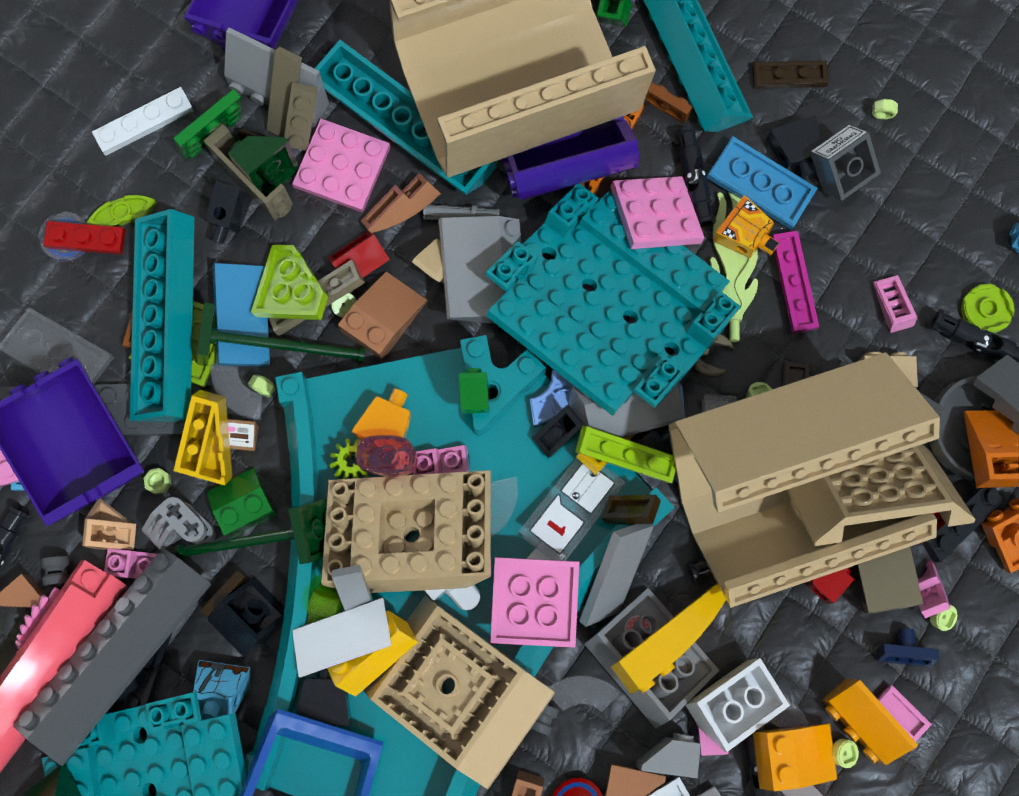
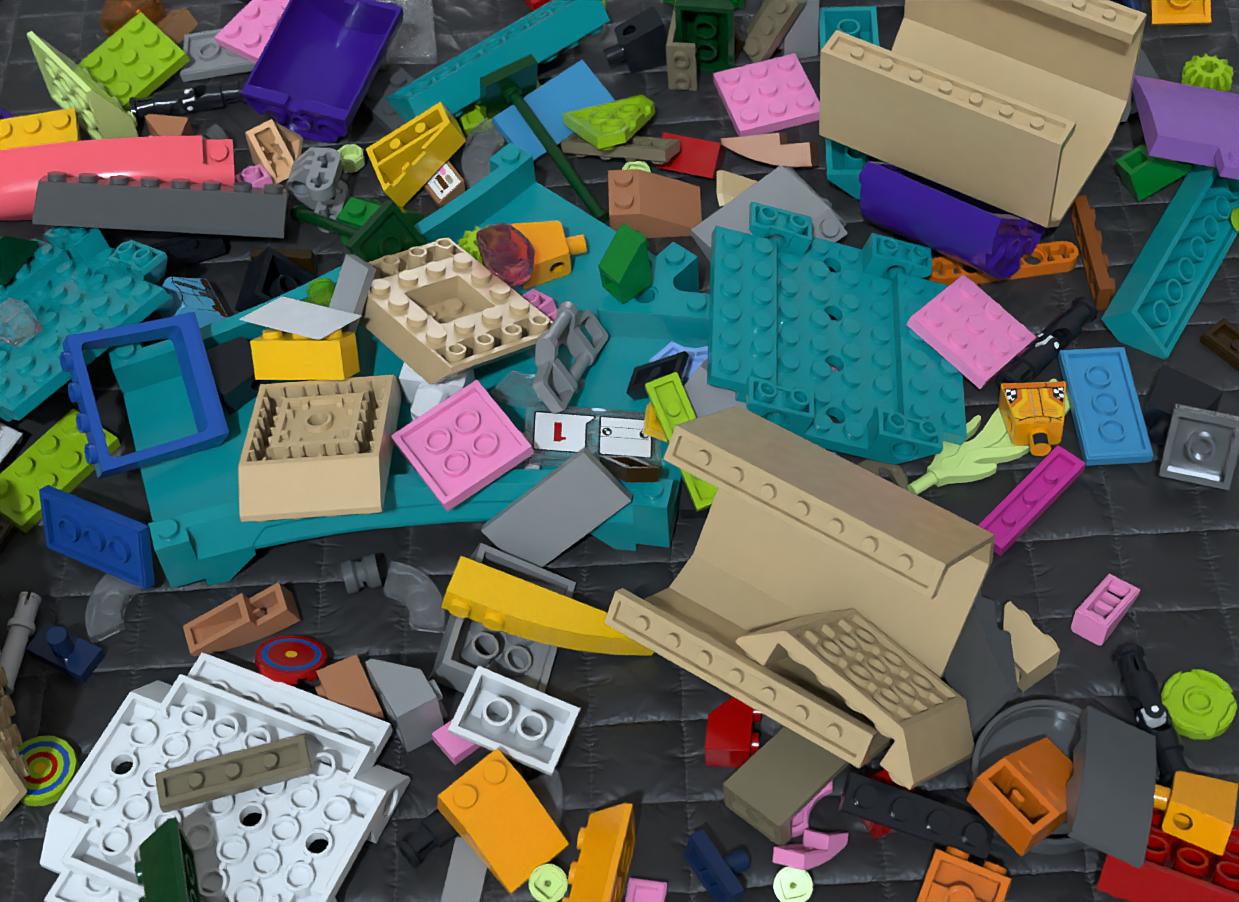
camera: 60 degrees right, 25 degrees down
none -> light grey bar [533,301,608,414]

